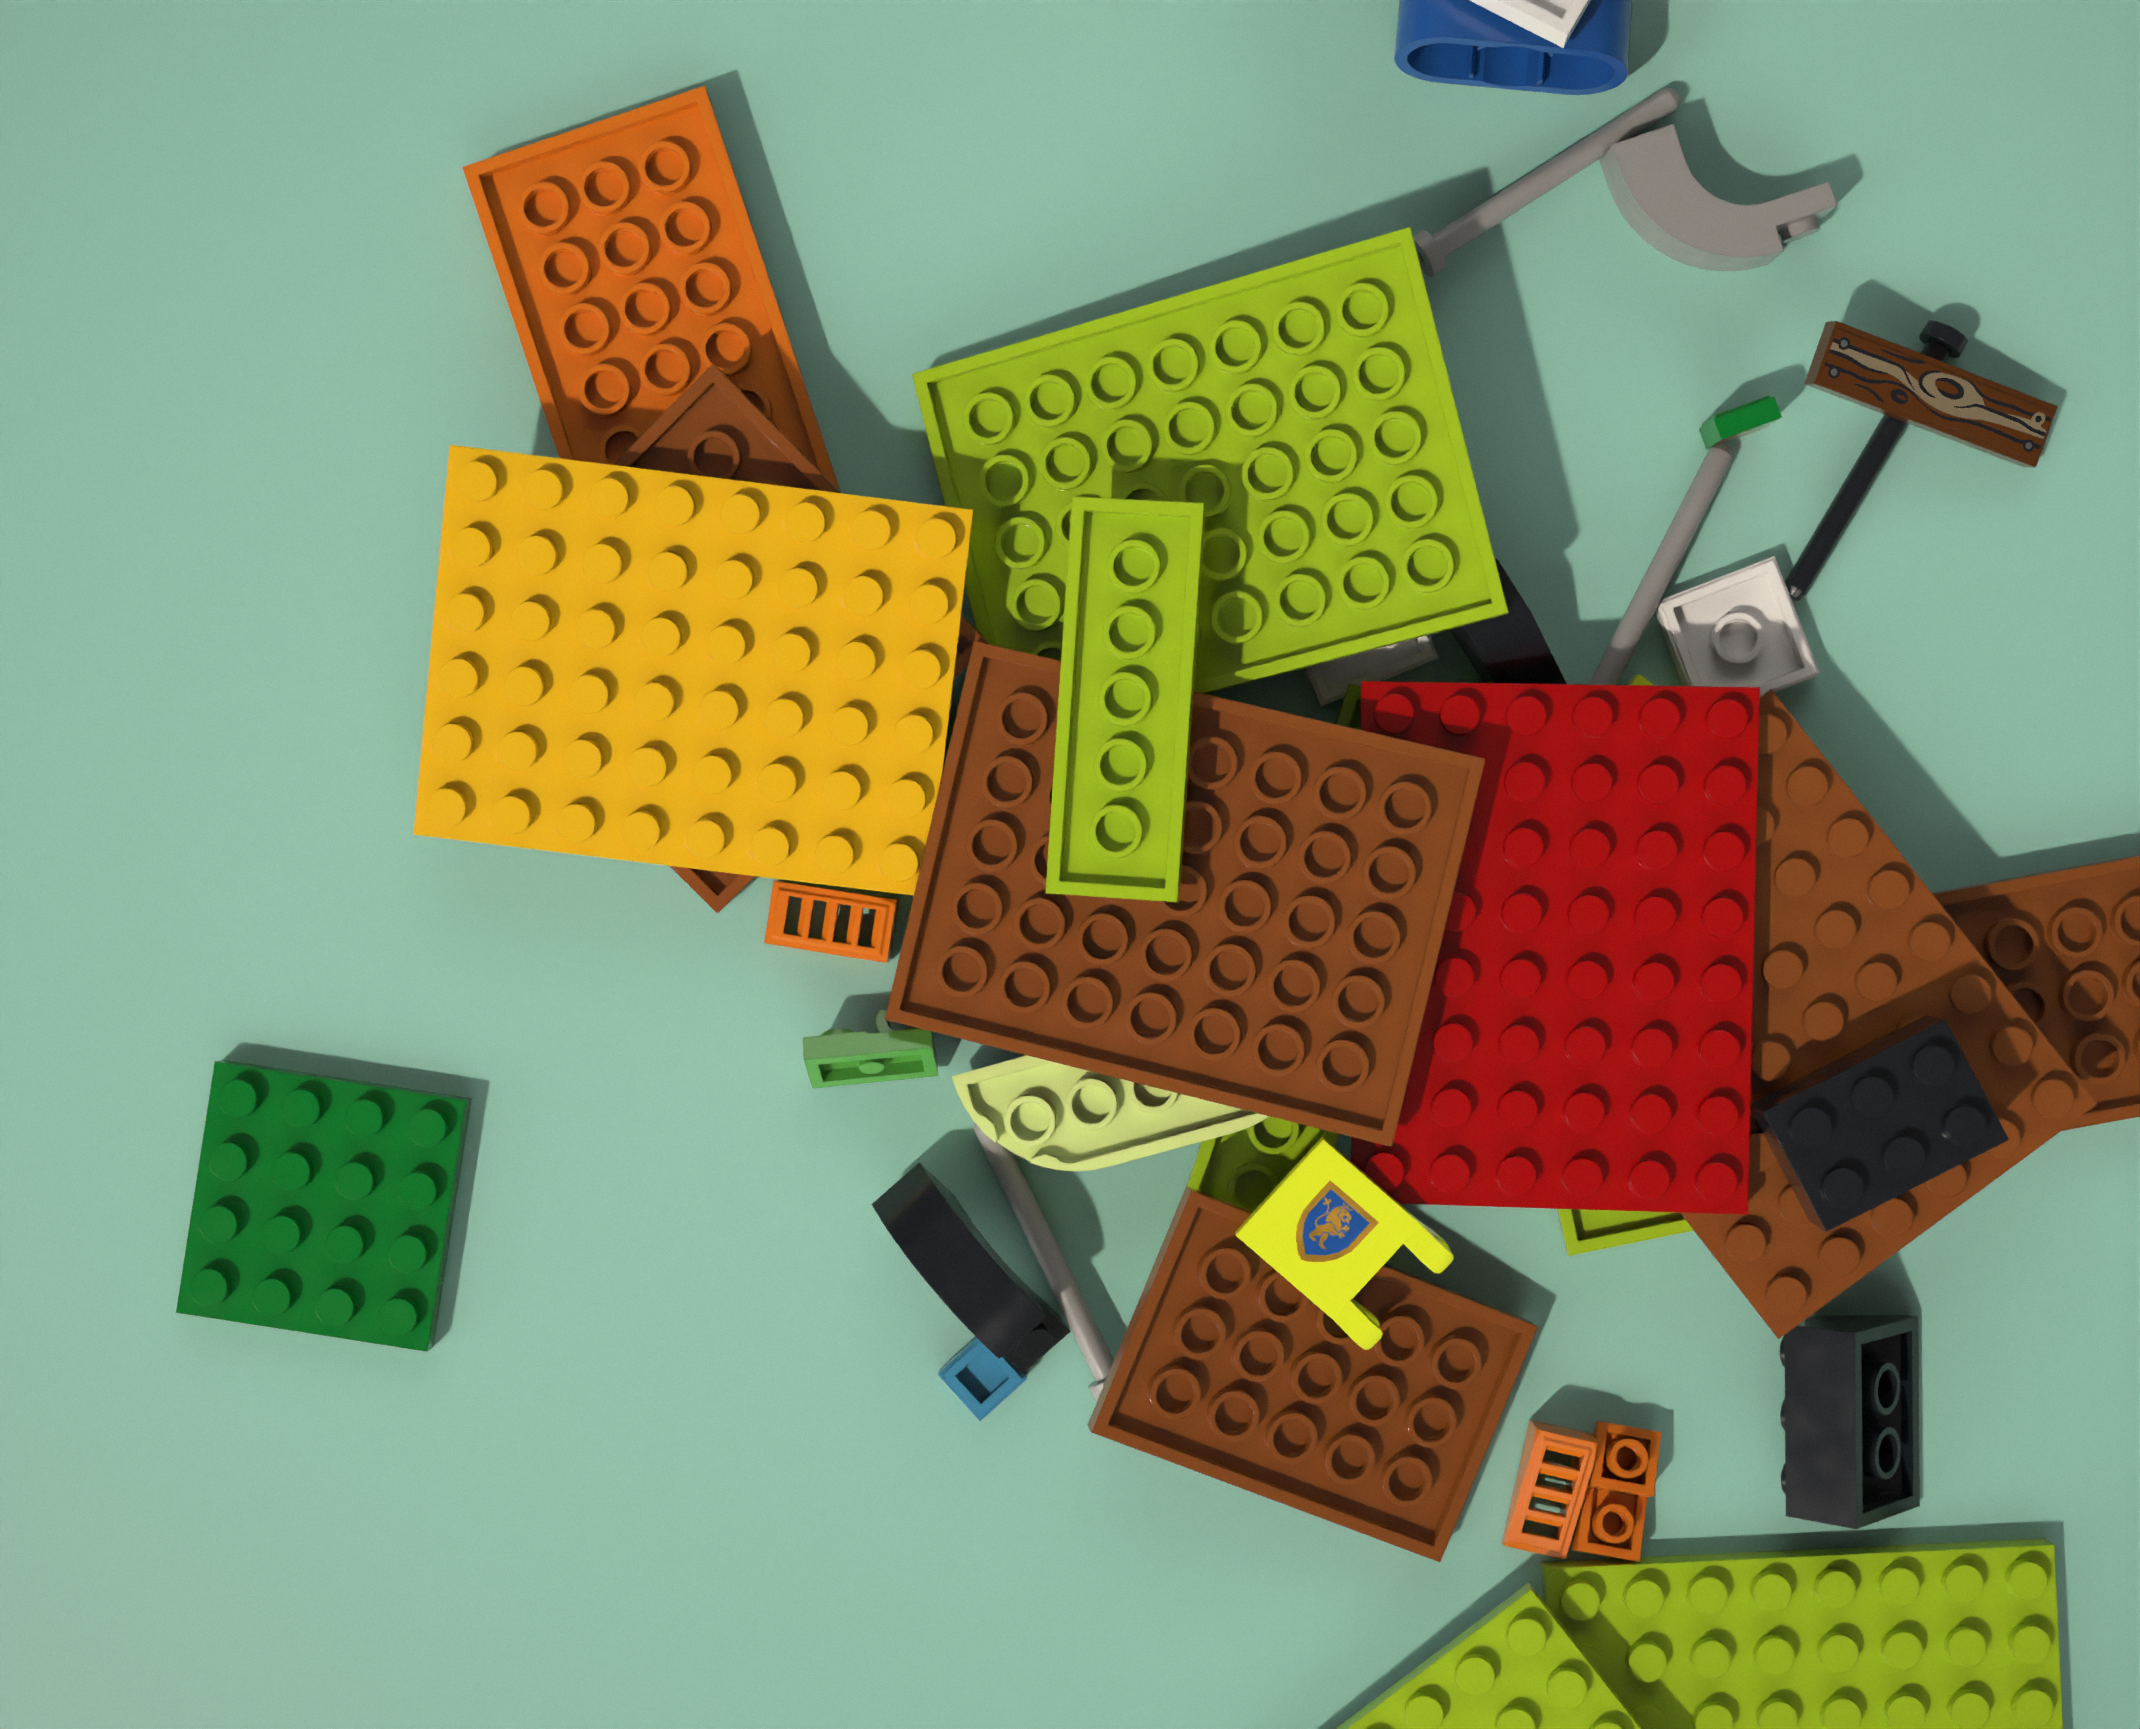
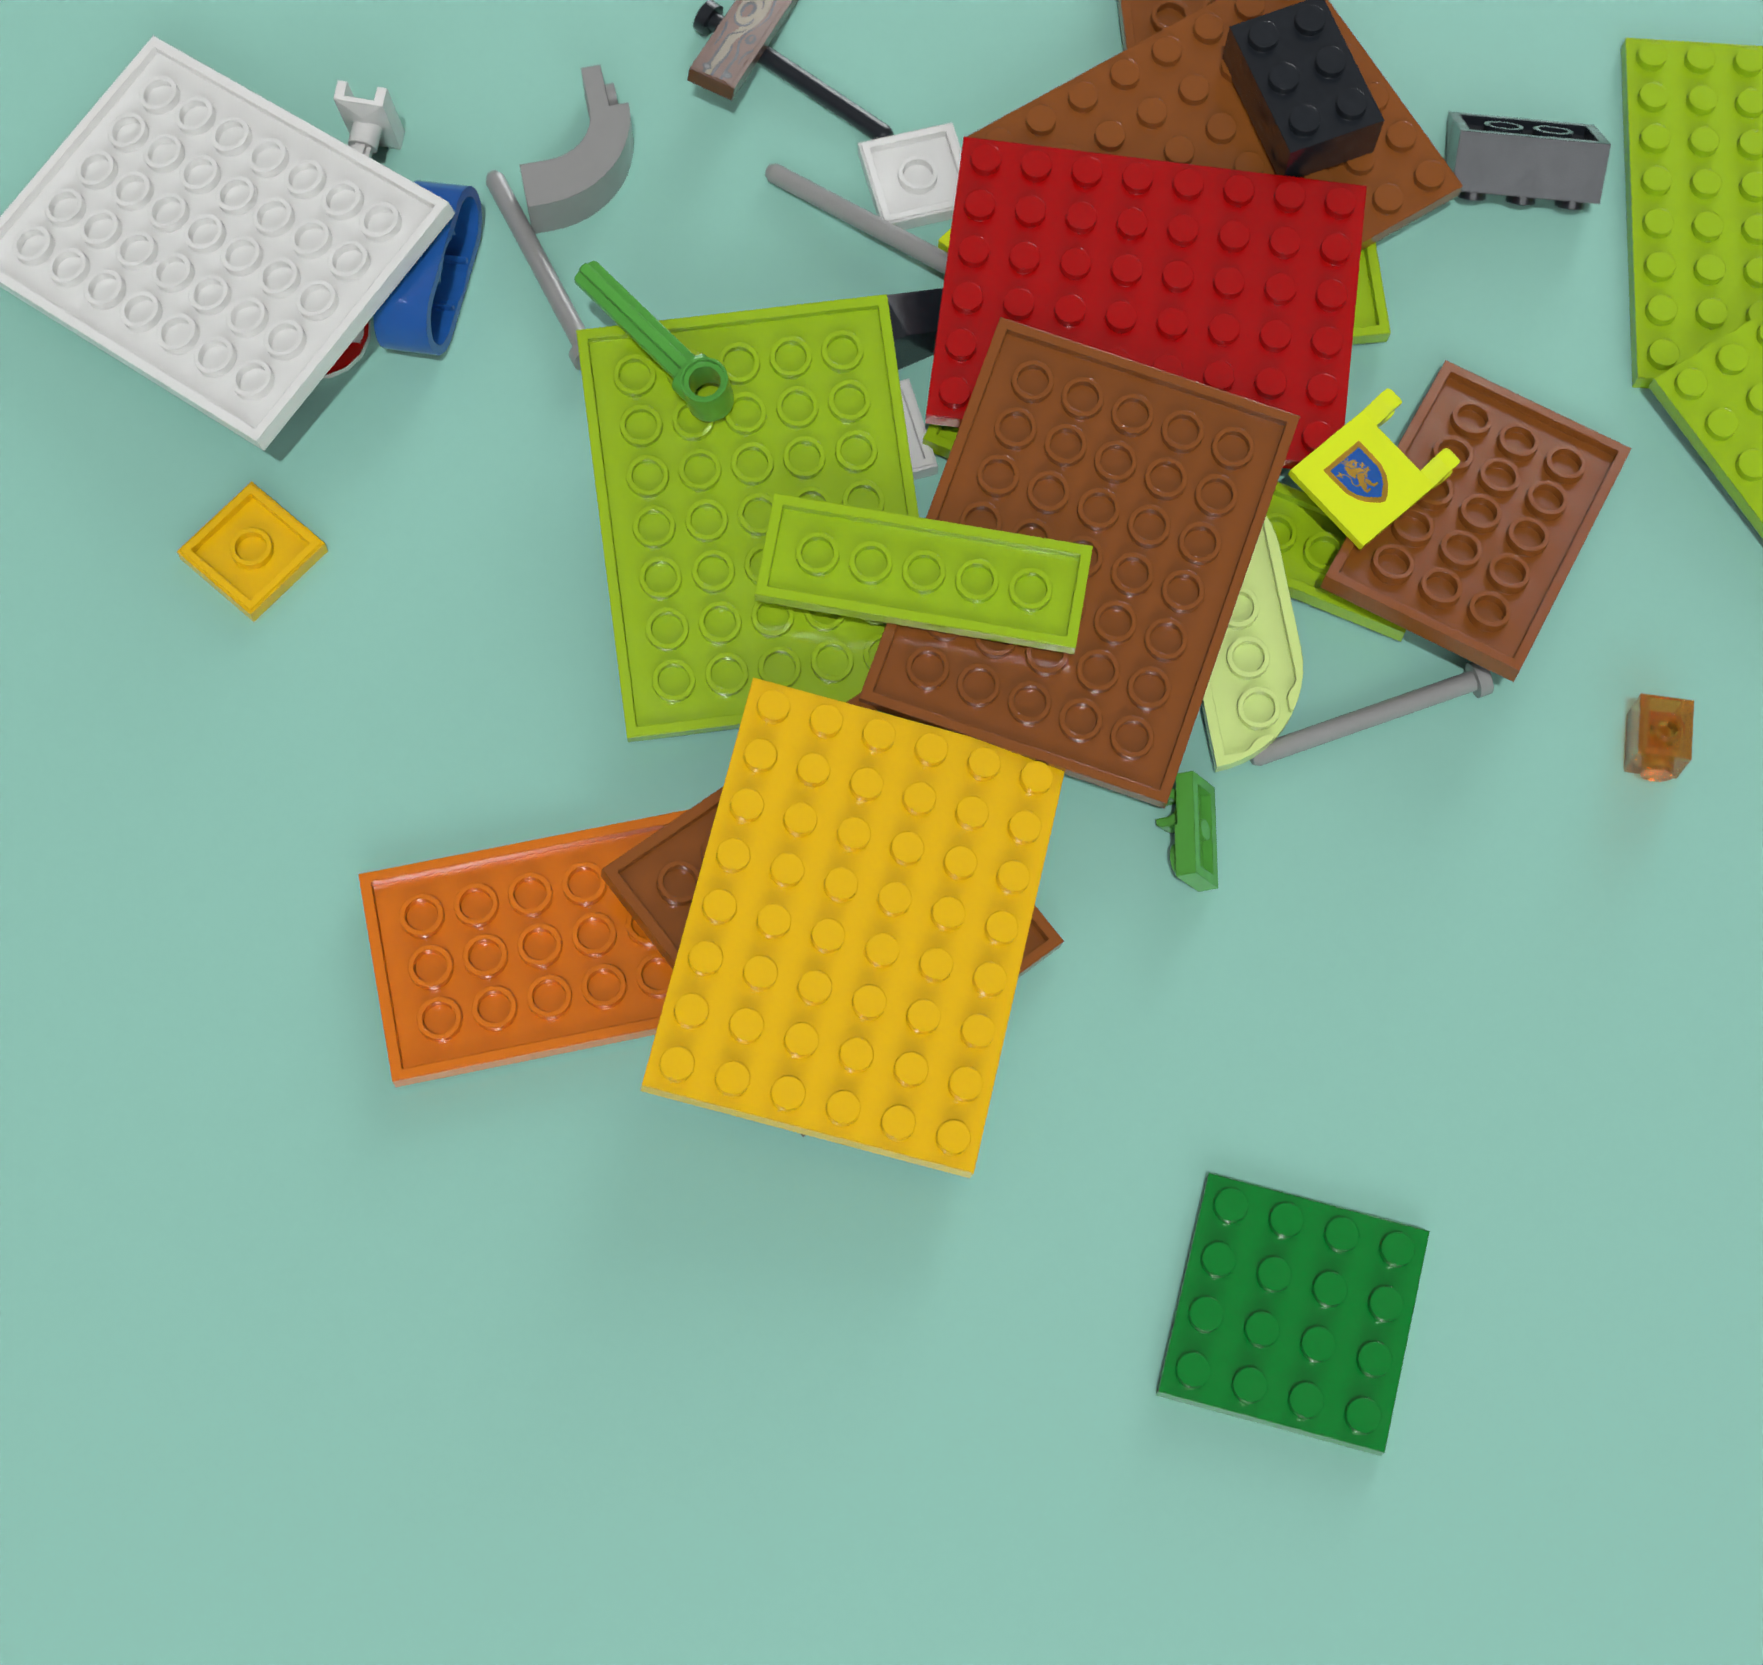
camera: 85 degrees left, 20 degrees down
orange slope [764,880,900,963] -> none
black arch [871,1162,1071,1373] -> none
dark azure tile [938,1337,1028,1421] -> none
orange slope [1502,1419,1599,1560] -> none
orange slope [1571,1421,1661,1562] -> none
green tile [1699,395,1782,450] -> none
none -> bright green axle [574,260,734,422]
none -> clear orange brick [1624,693,1694,782]

